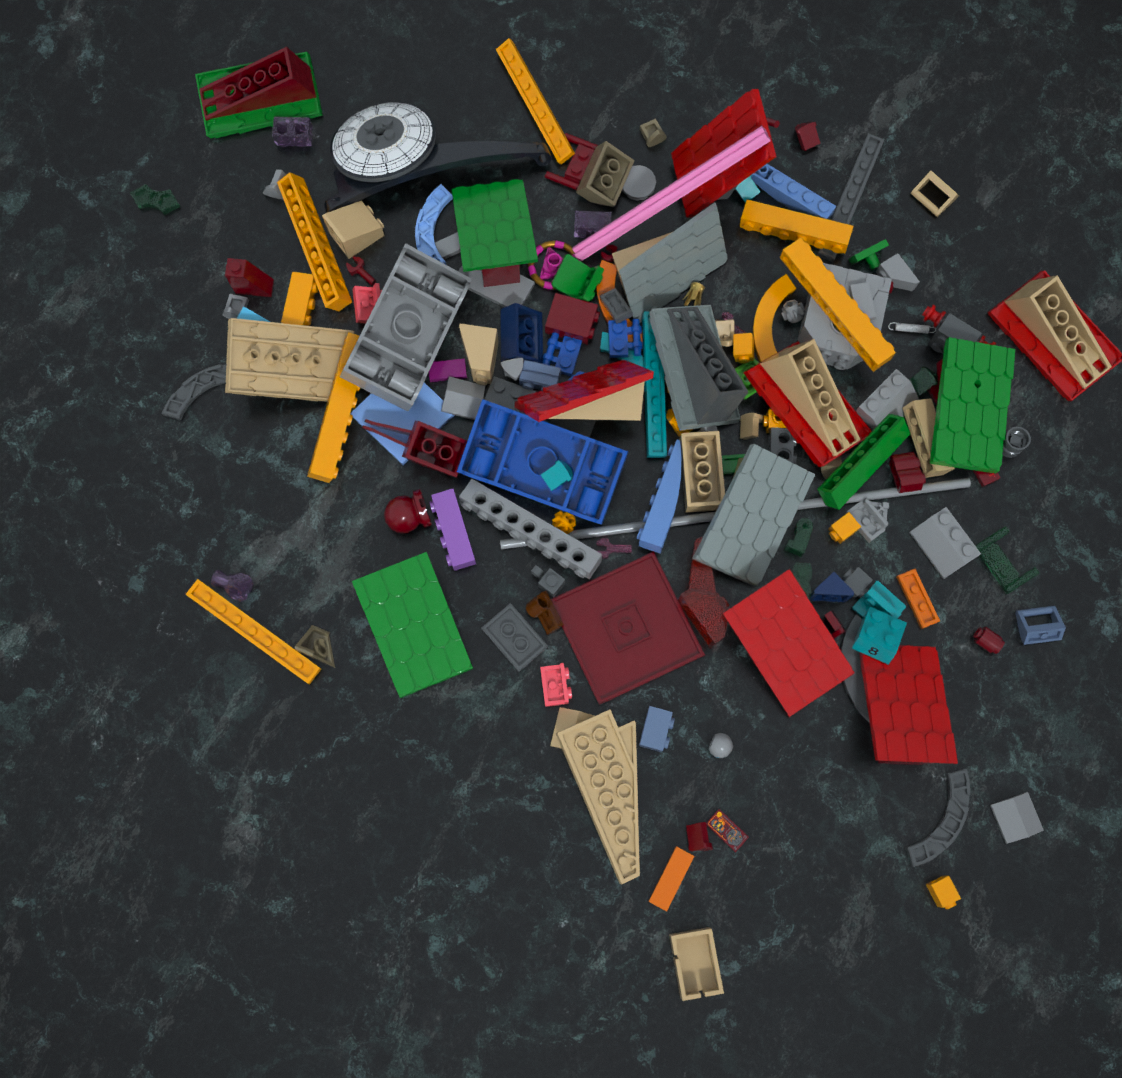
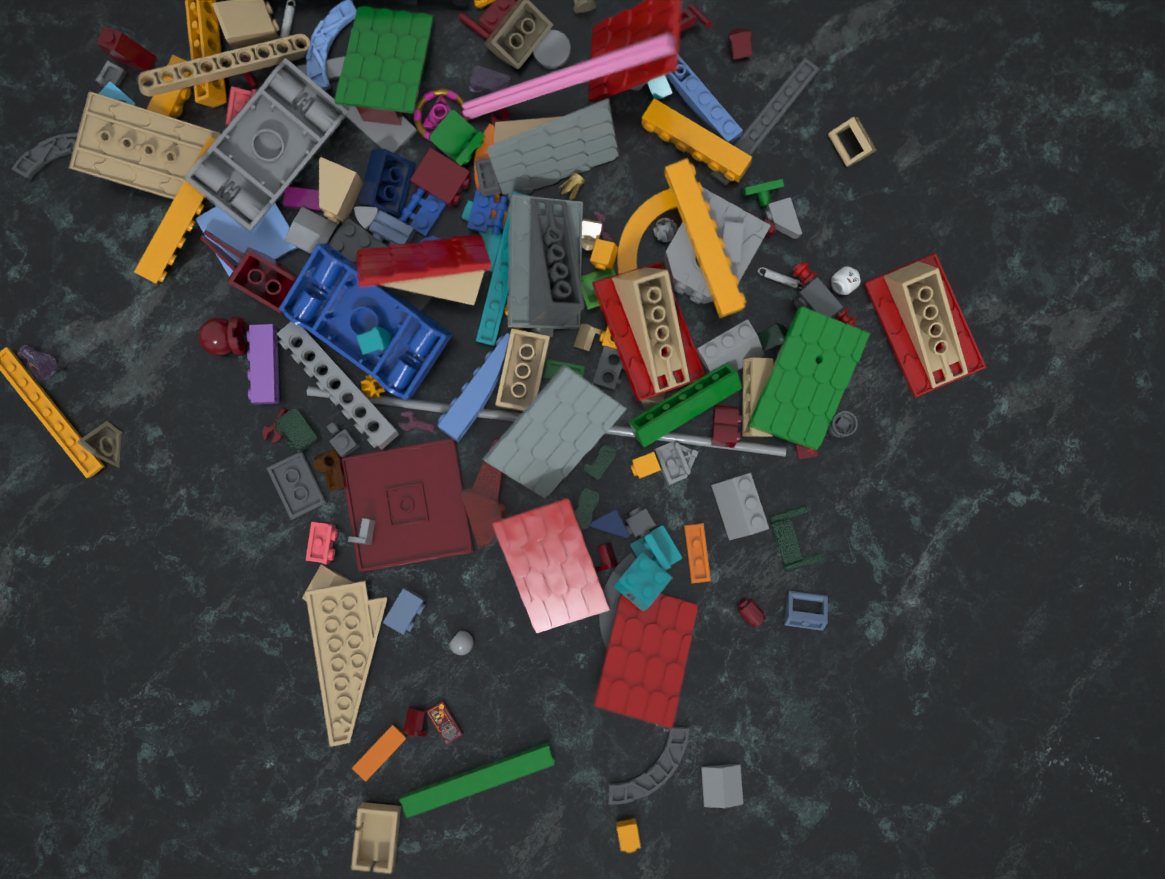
camera: 15 degrees right, 10 degrees up
green piece [352,552,473,698] -> none
none -> tan beam [138,34,310,96]
none -> dark red bar [262,407,287,443]
none -> clear green brick [274,407,318,454]
none -> white piece [280,0,295,38]
none -> light grey tile [348,518,376,545]
none -> green tile [399,742,555,818]
none -> white head [831,266,861,295]

